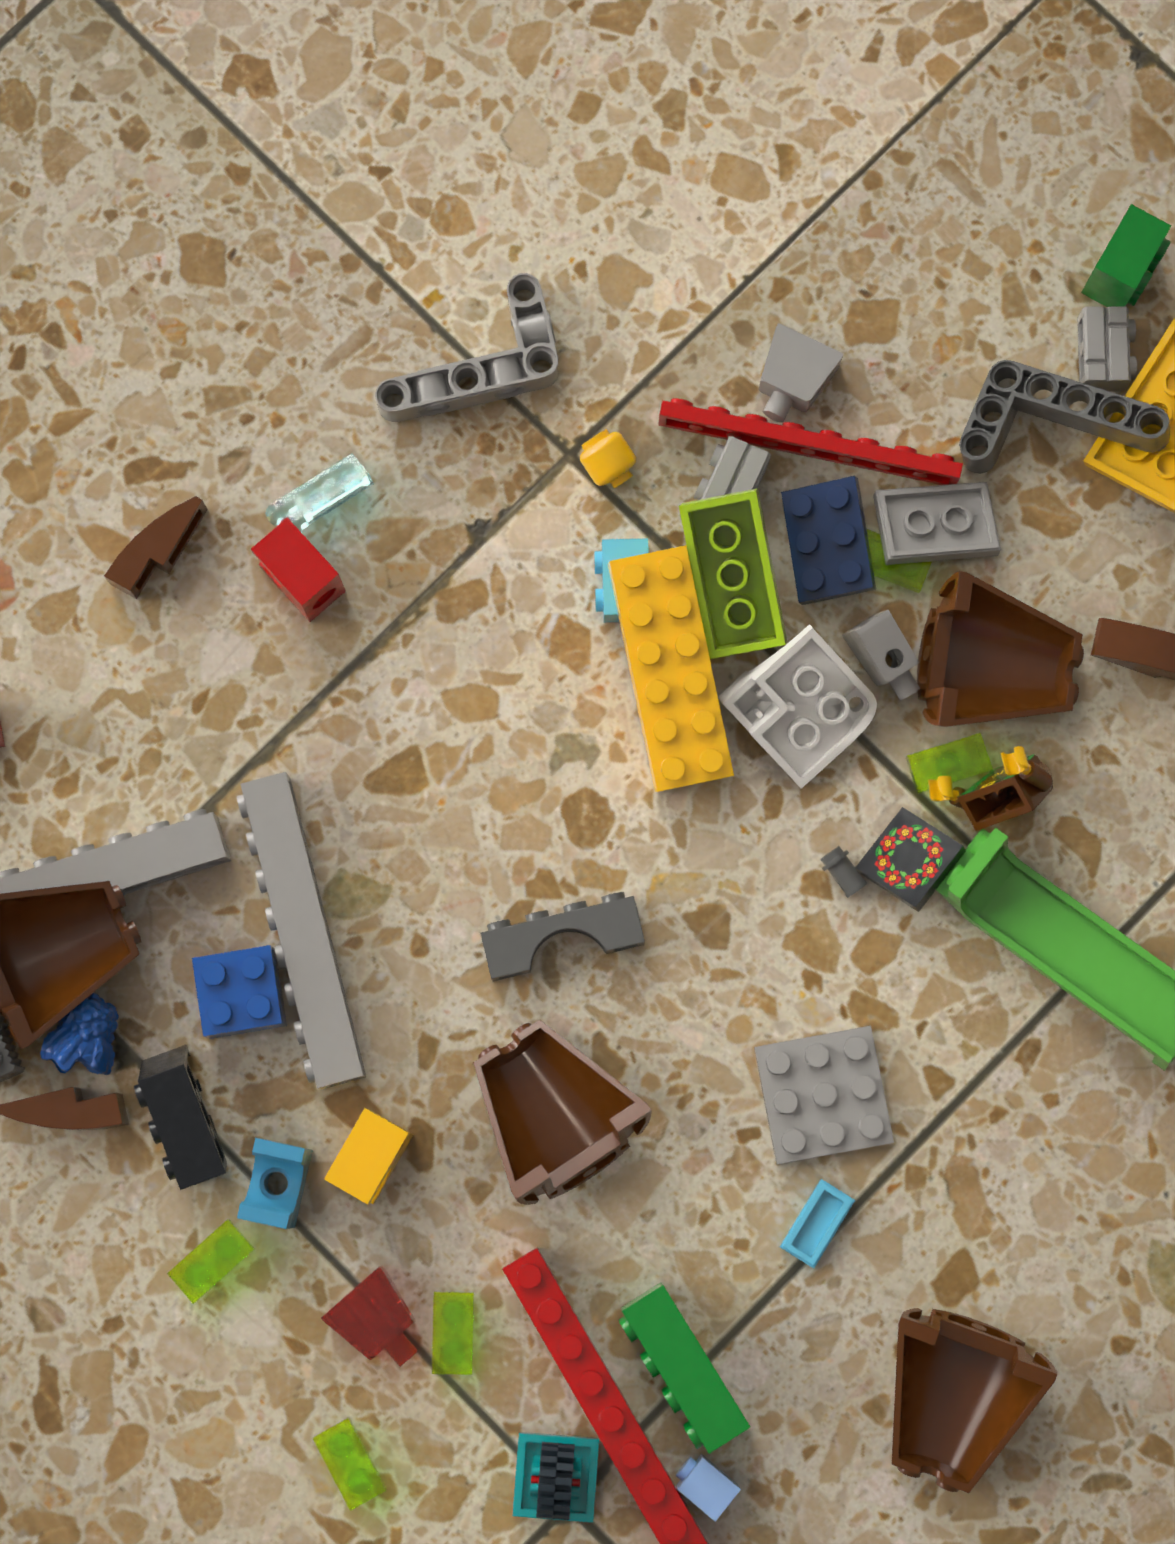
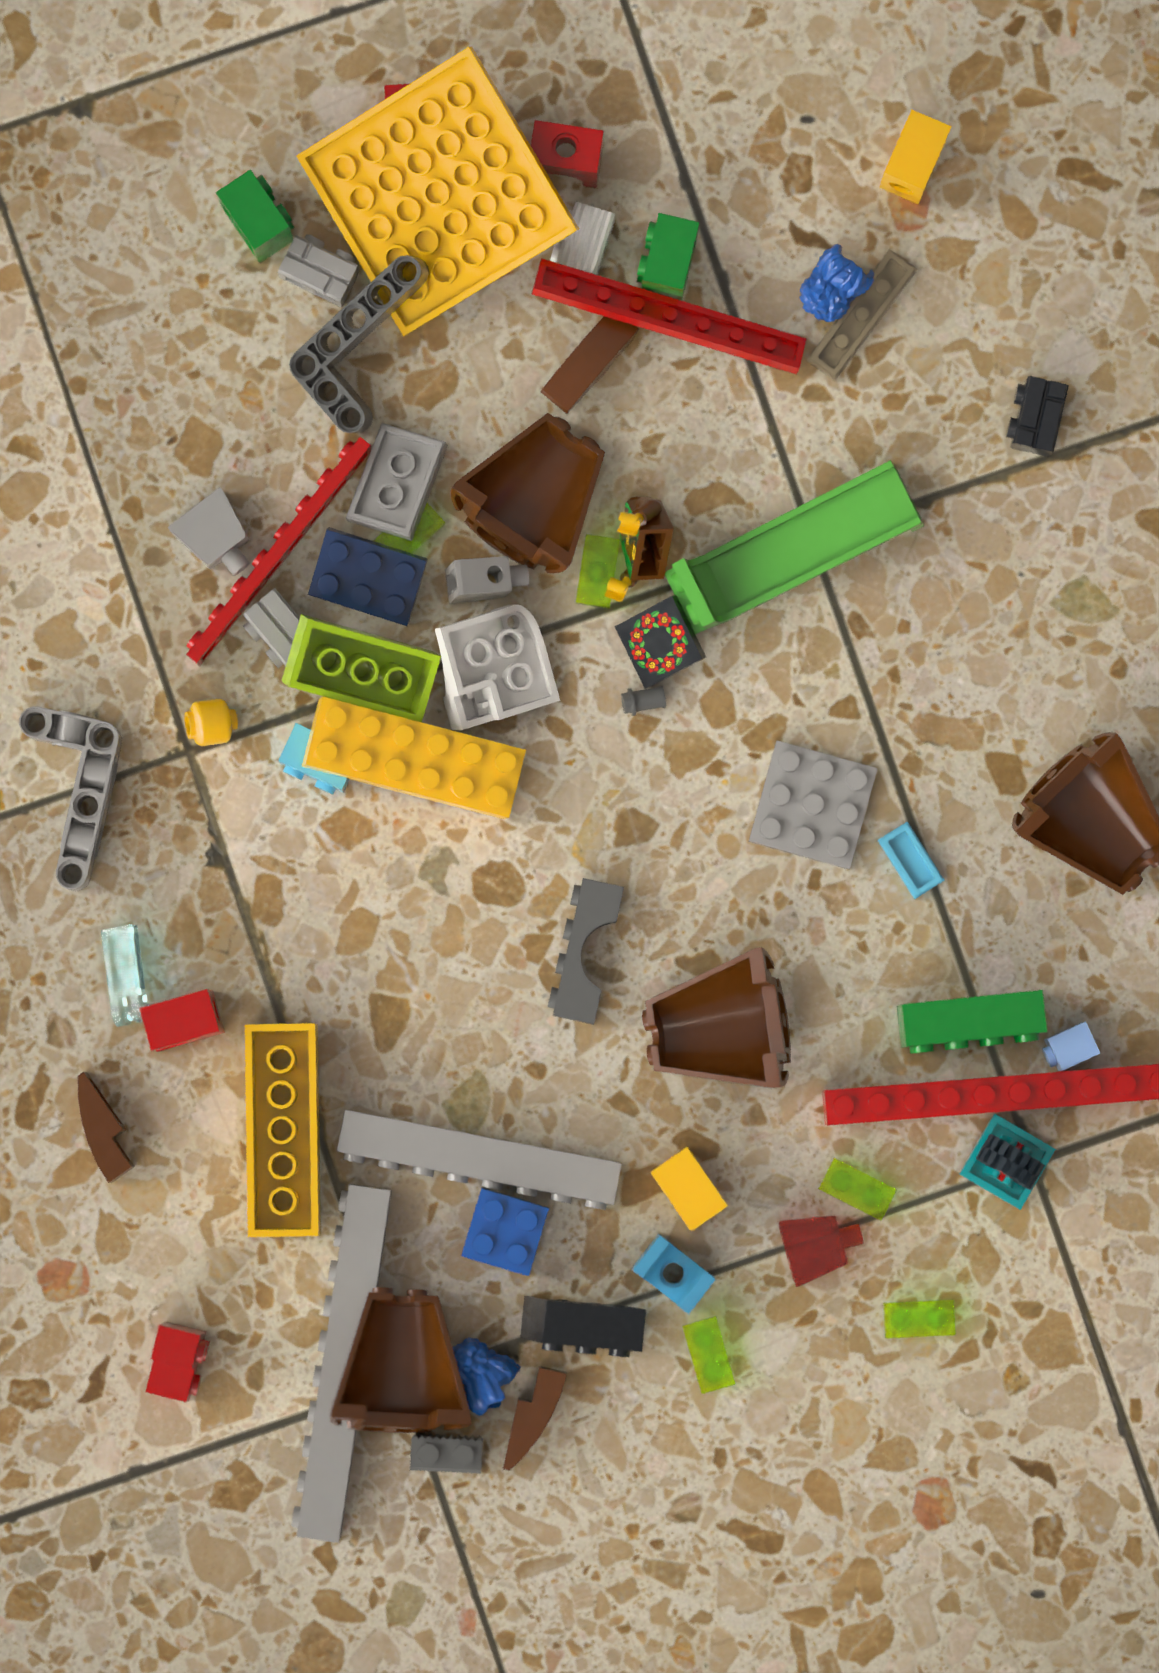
camera: 65 degrees left, 5 degrees up
none -> yellow brick [245,1023,321,1237]

